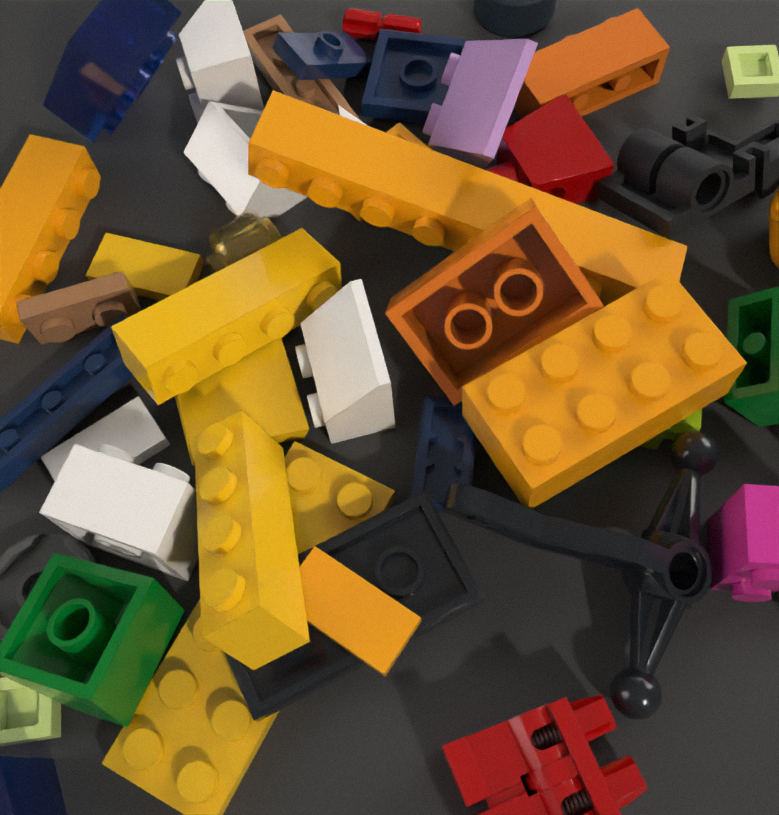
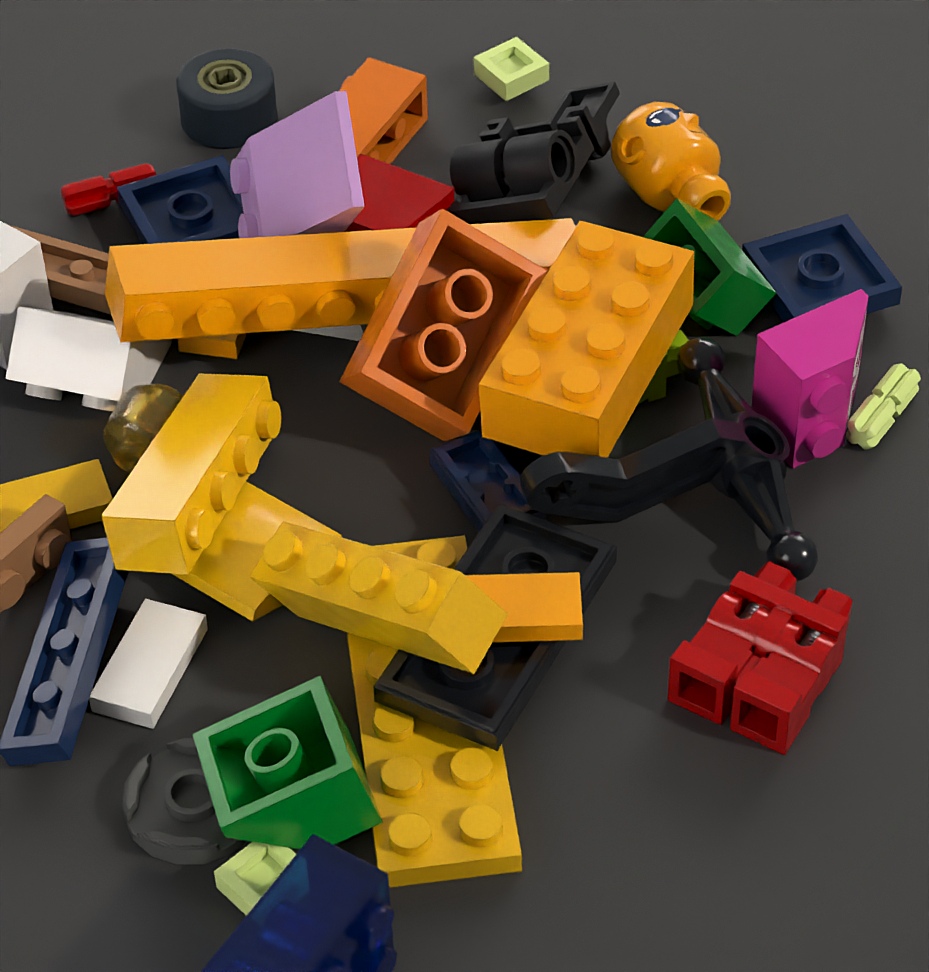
camera: 40 degrees left, 20 degrees down
white brick [39,444,199,581] -> none
dark blue plate [272,30,372,80] -> none
white slope [295,279,395,444] -> none

